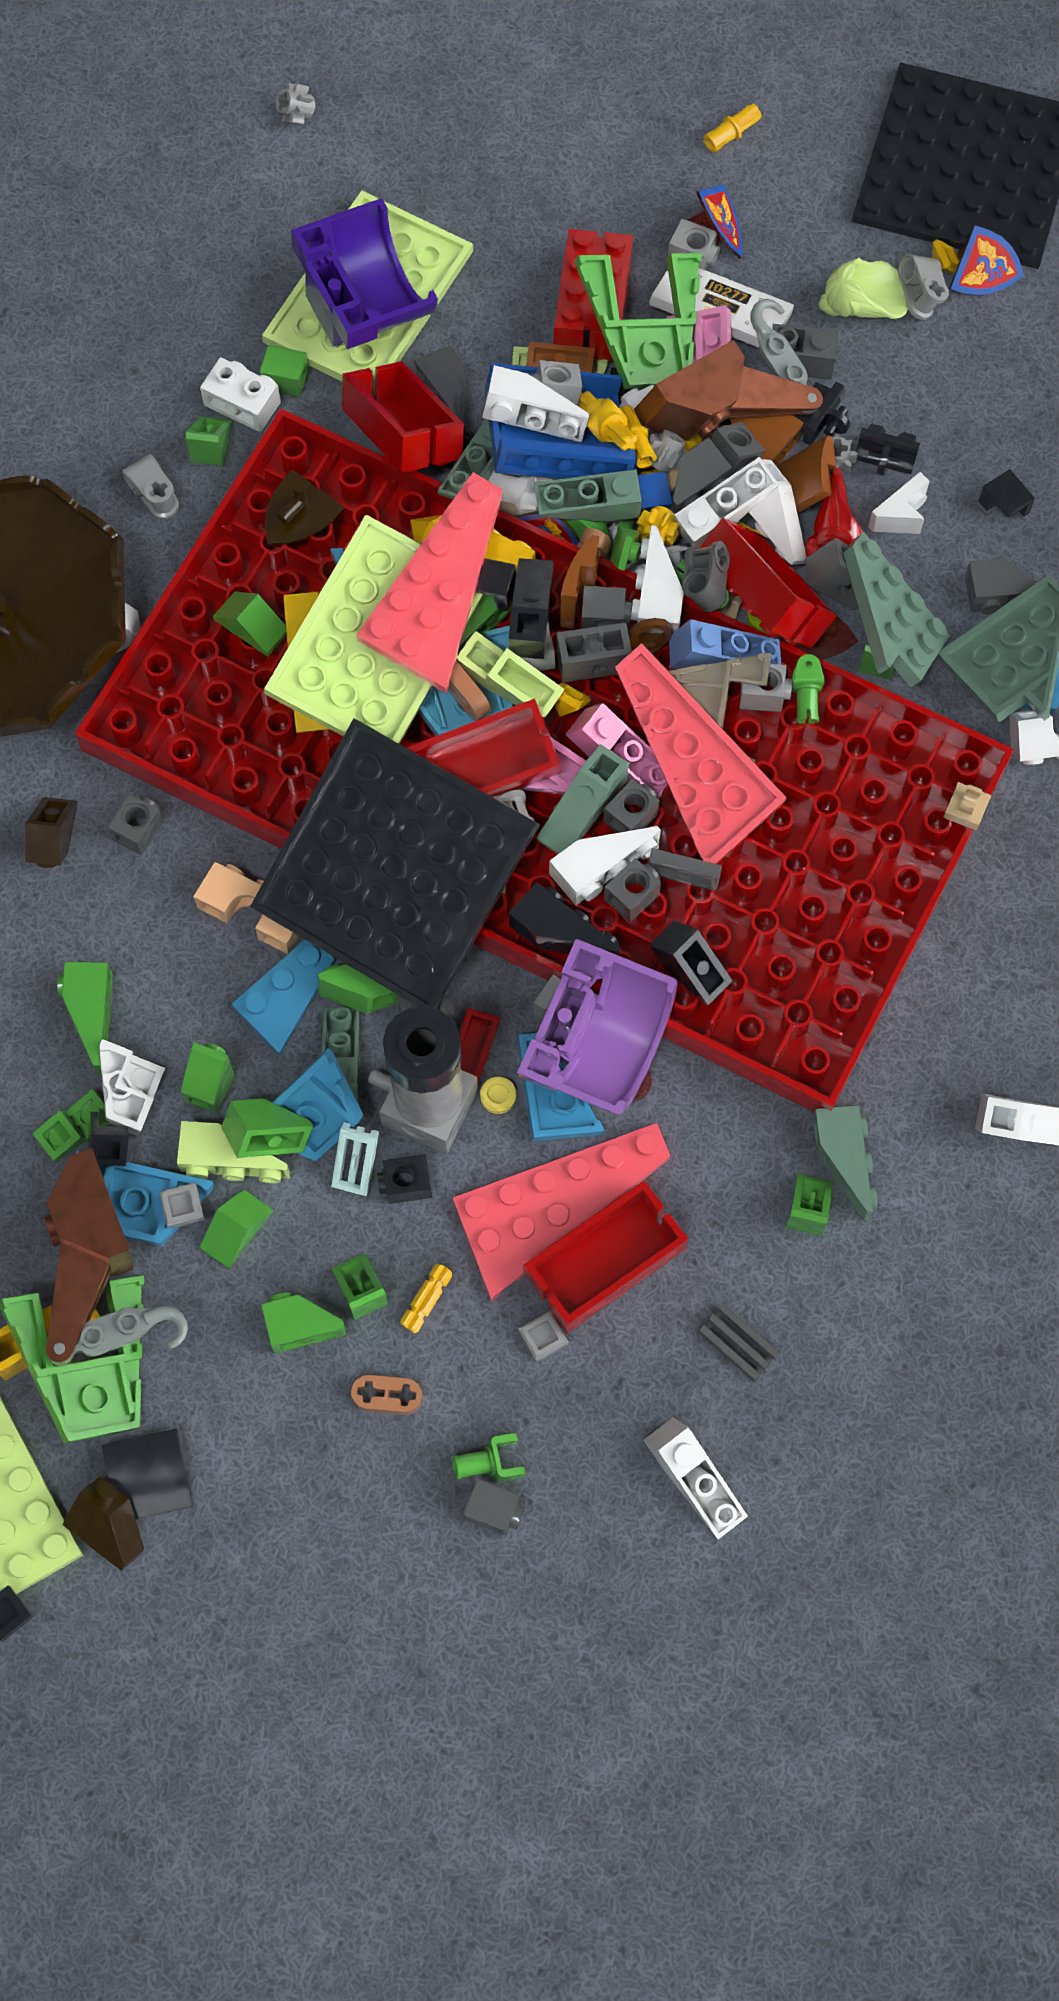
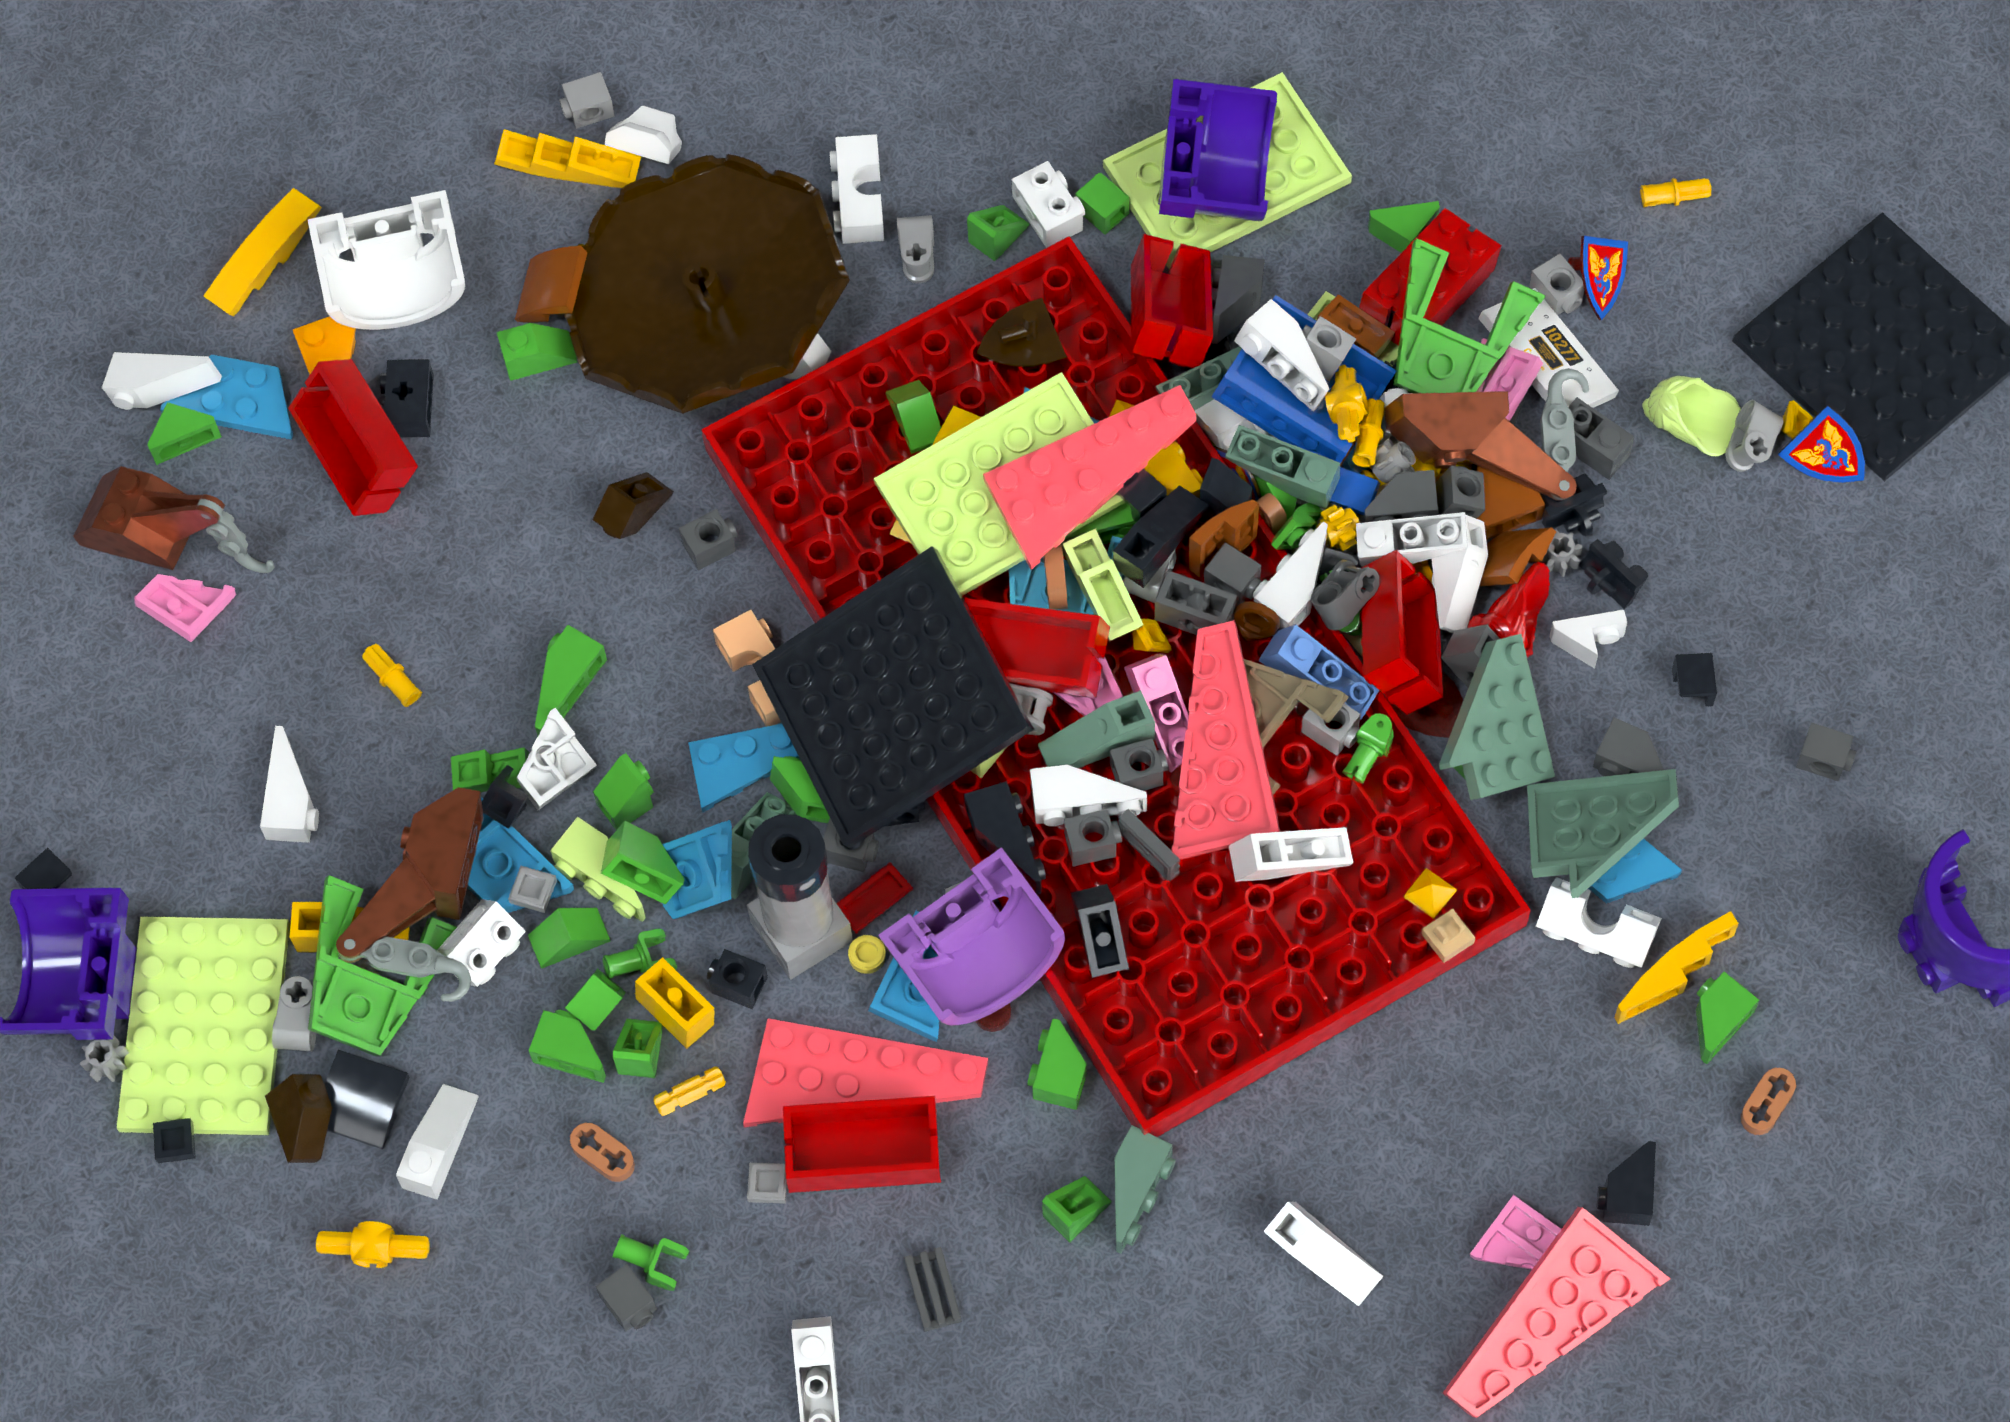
camera: 35 degrees right, 5 degrees down
light aqua tile [331,1122,379,1196] -> none
none -> light grey piece [272,976,317,1052]
none -> yellow axle [316,1221,430,1268]
none -> white slope [396,1084,479,1199]
none -> white brick [437,899,526,987]
none -> bright green panel [565,968,626,1030]
none -> bright green piece [603,929,677,979]
none -> yellow brick [635,957,714,1049]
none -> white arch [830,134,884,244]
none -> bright green slope [1028,1018,1087,1110]
none -> black slope [1199,458,1253,523]
none -> white slope [1229,827,1353,882]
none -> bright green slope [1368,201,1440,253]
none -> yellow slope [1404,868,1457,919]

